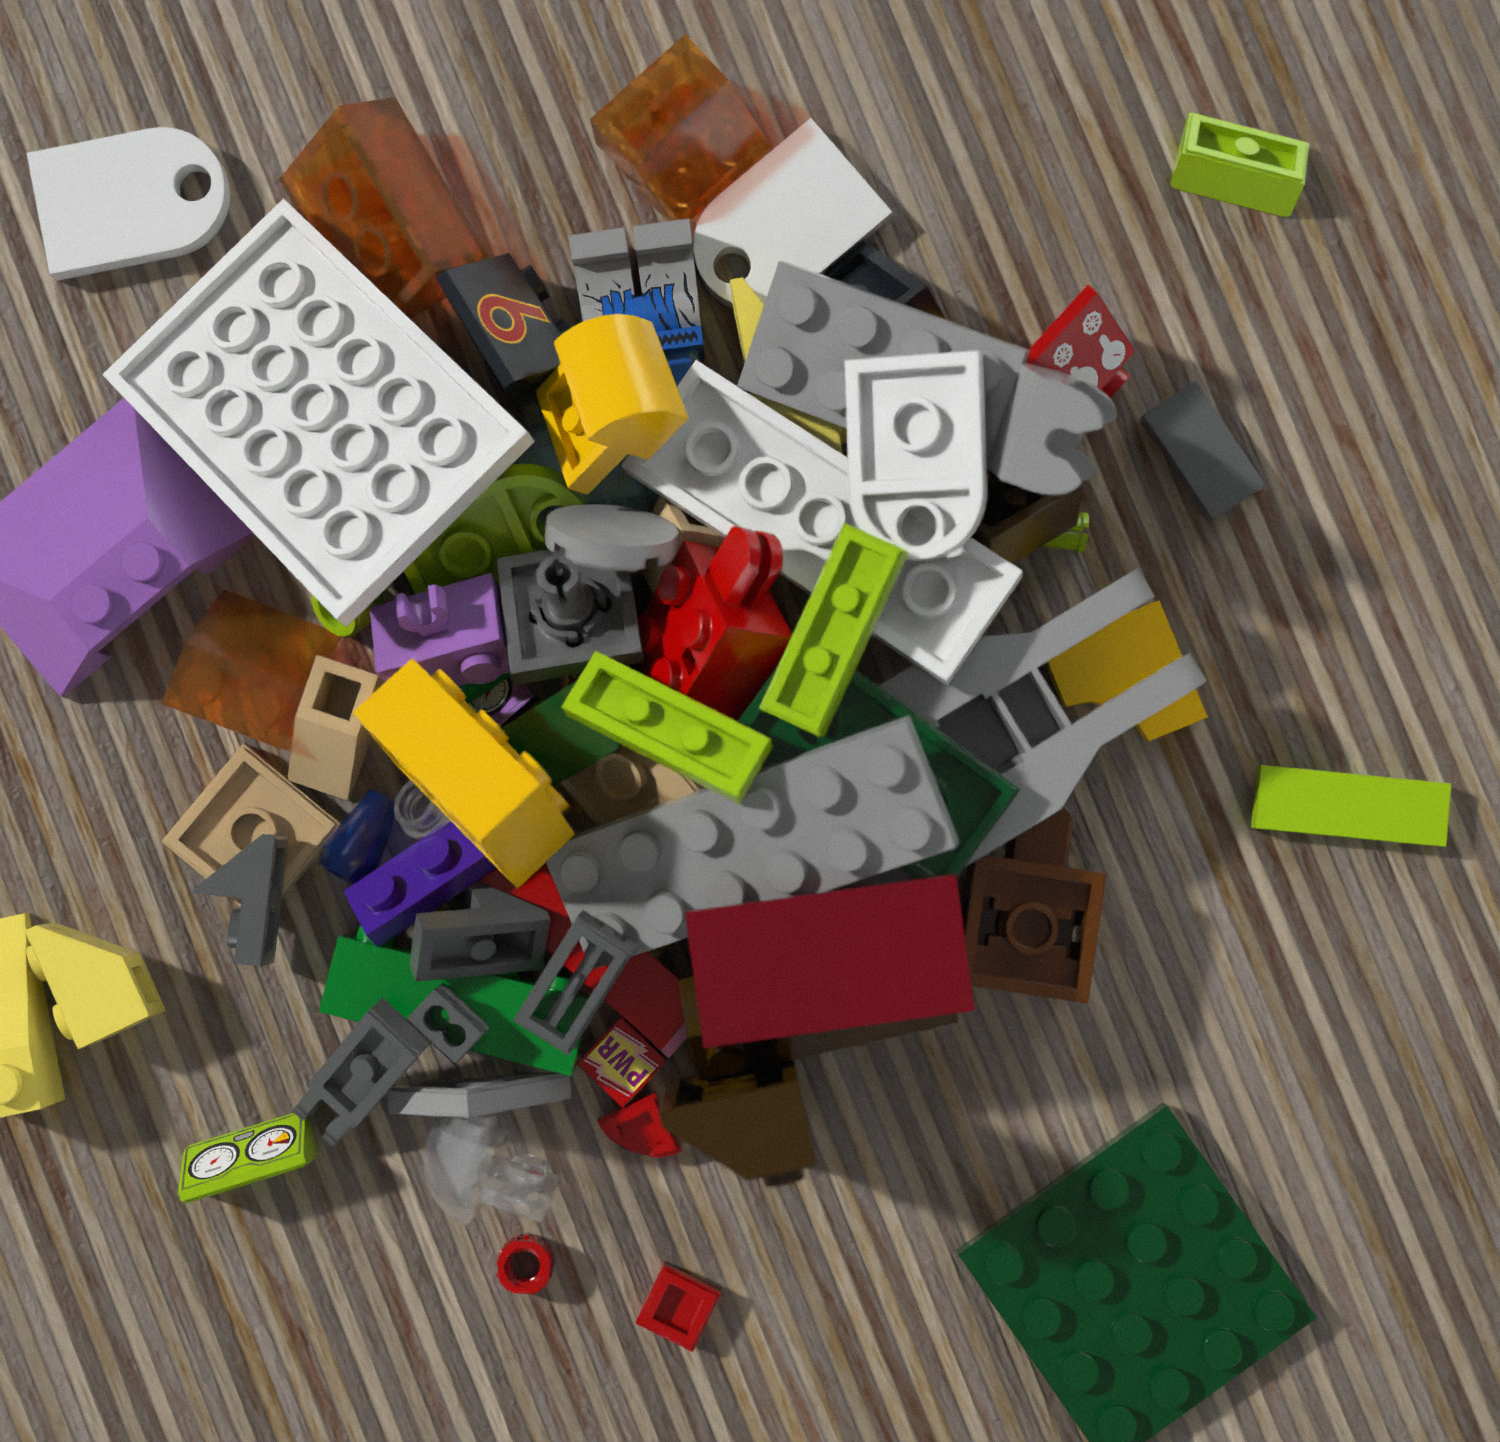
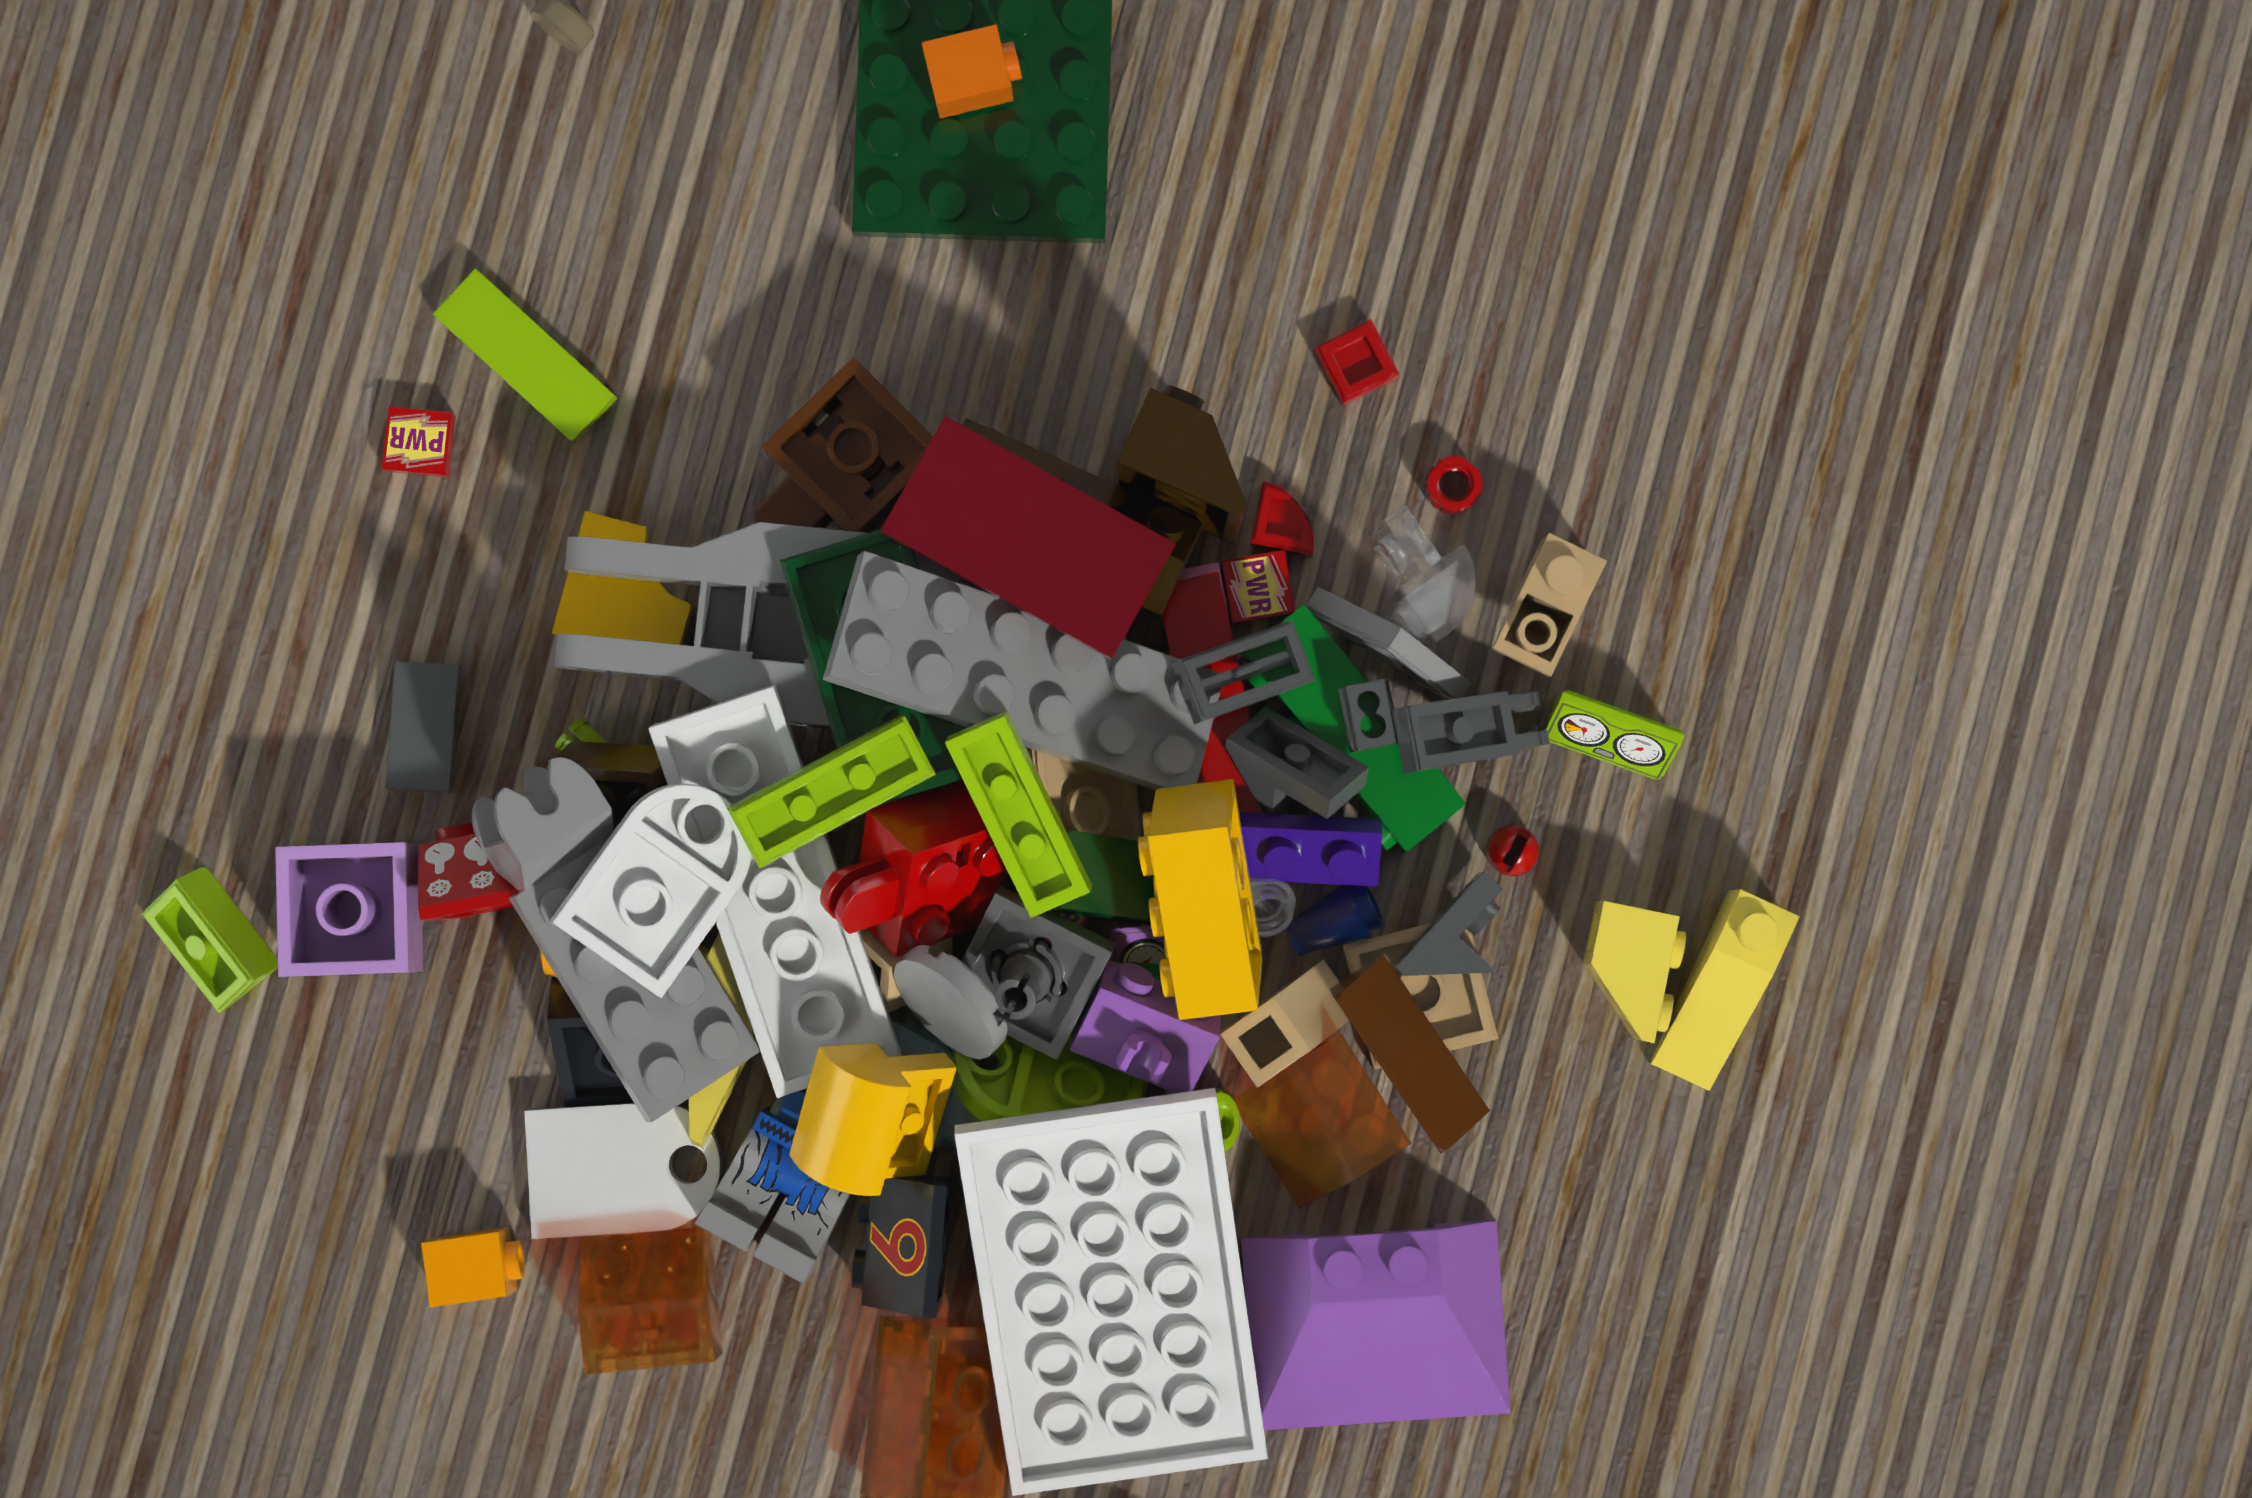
camera: 140 degrees left, 0 degrees up
none -> lavender brick [275,842,424,977]
none -> tile [382,406,456,478]
none -> light orange brick [421,1227,525,1308]
none -> orange brick [921,24,1022,119]
none -> reddish brown slope [1330,954,1490,1154]
none -> red hinge [1486,825,1539,876]
none -> tan slope [1492,533,1607,677]

